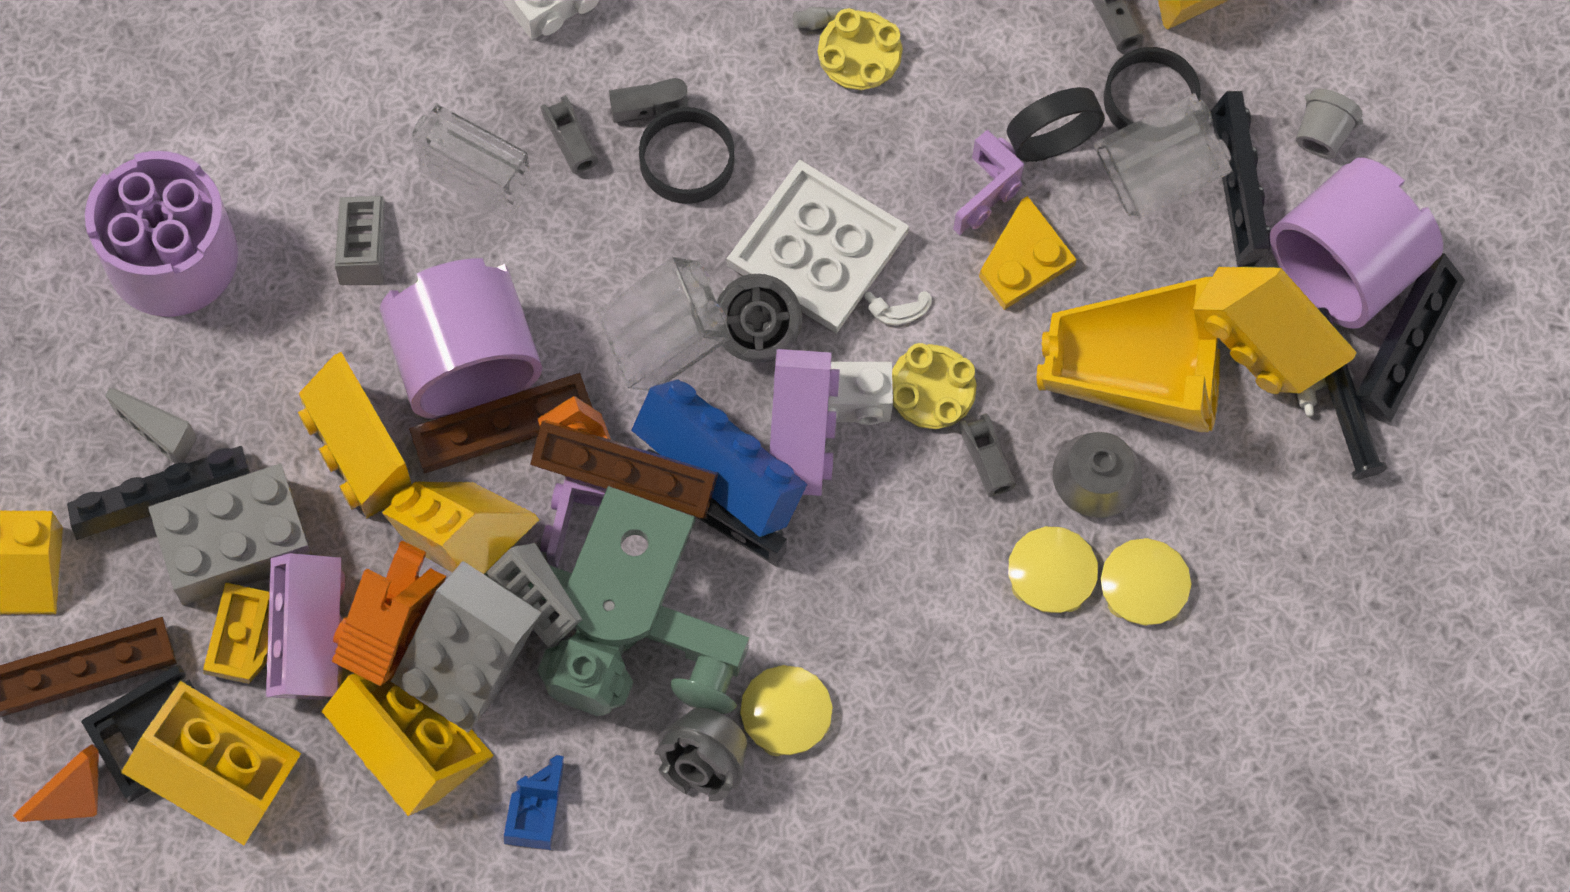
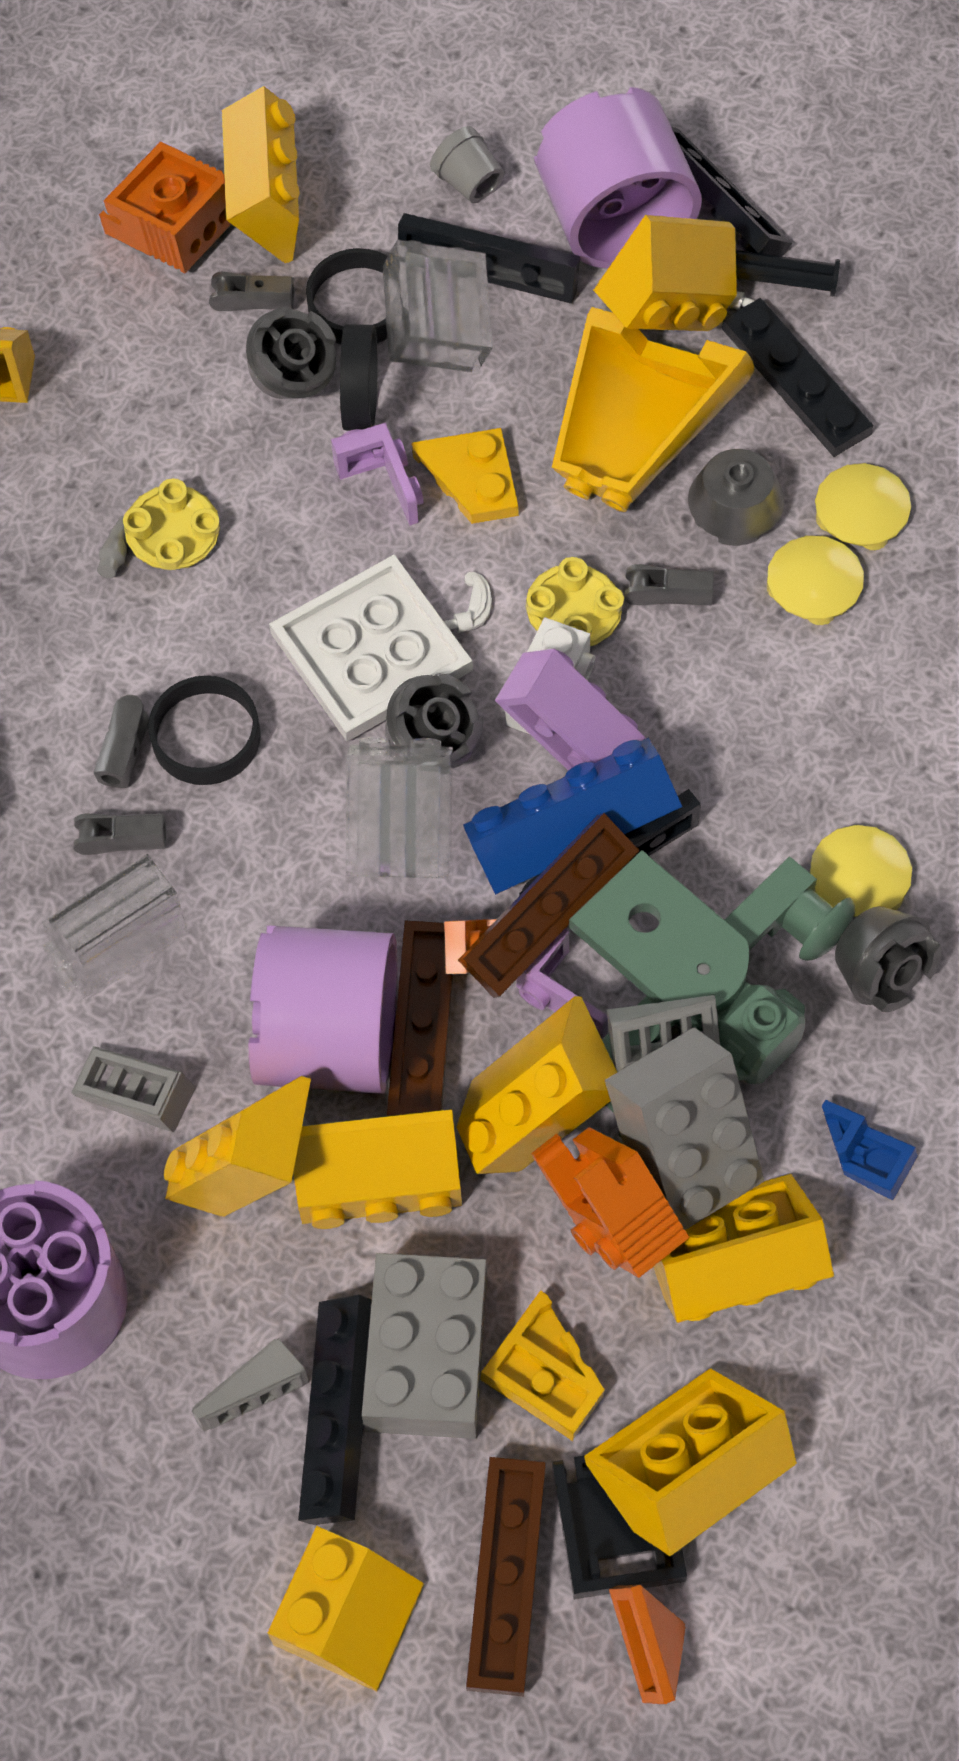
camera: 60 degrees left, 5 degrees down
lavender brick [266,553,345,700] -> none
none -> yellow slope [164,1076,311,1217]
none -> flat silver cone [246,307,336,399]
none -> black plate [722,298,873,457]

